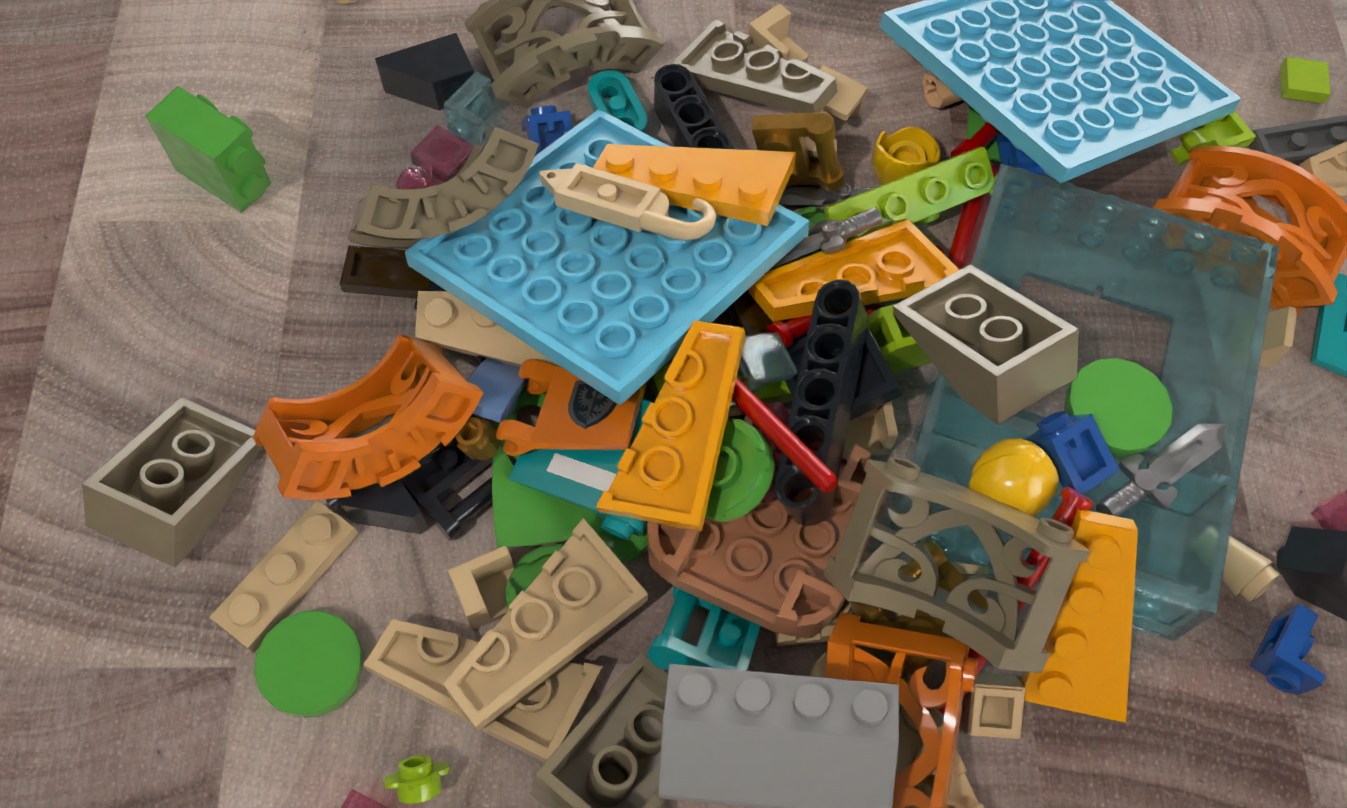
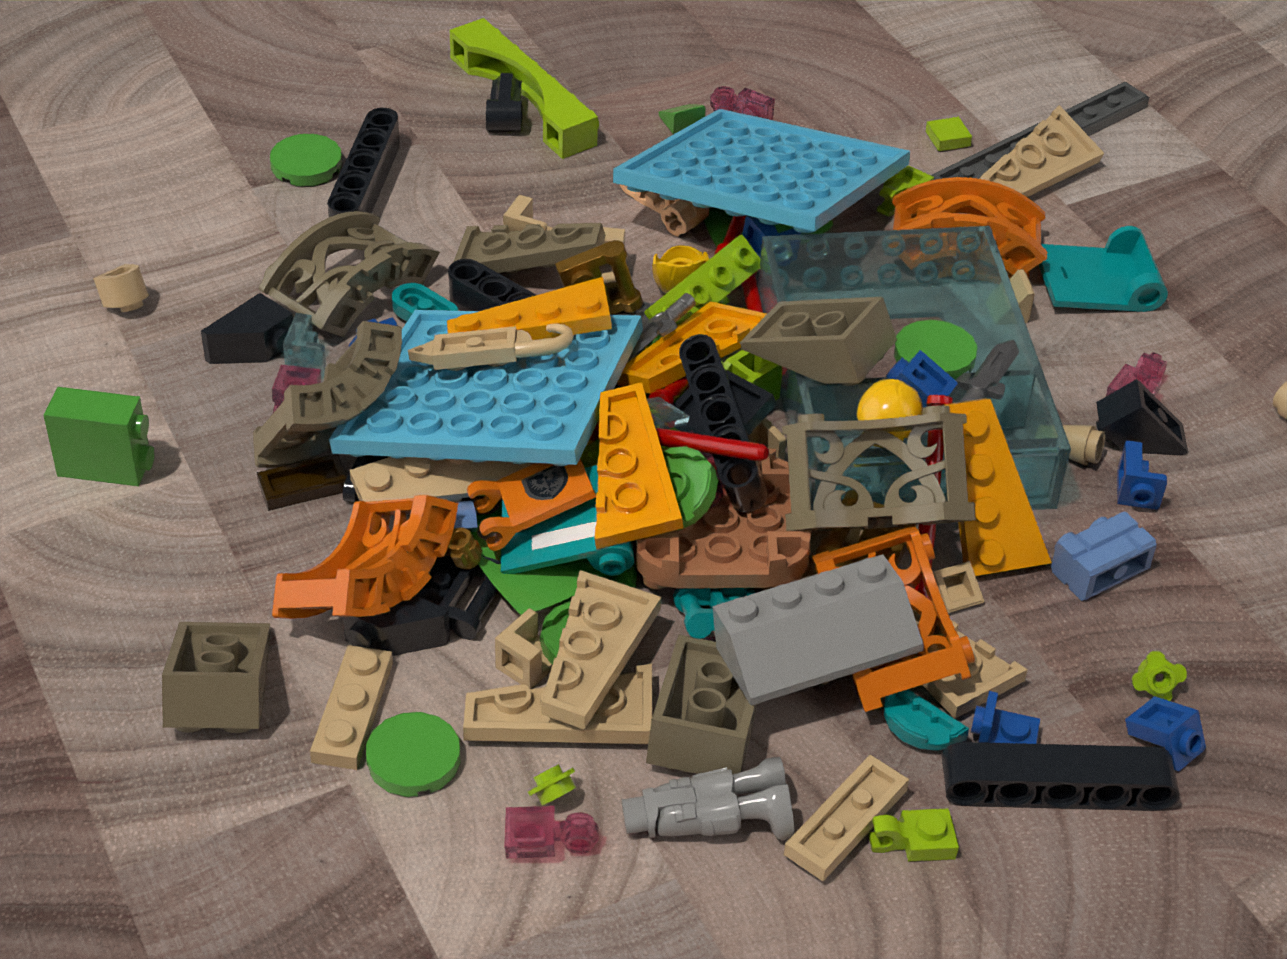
camera: 25 degrees left, 20 degrees down
none -> medium blue brick [1051,511,1157,601]

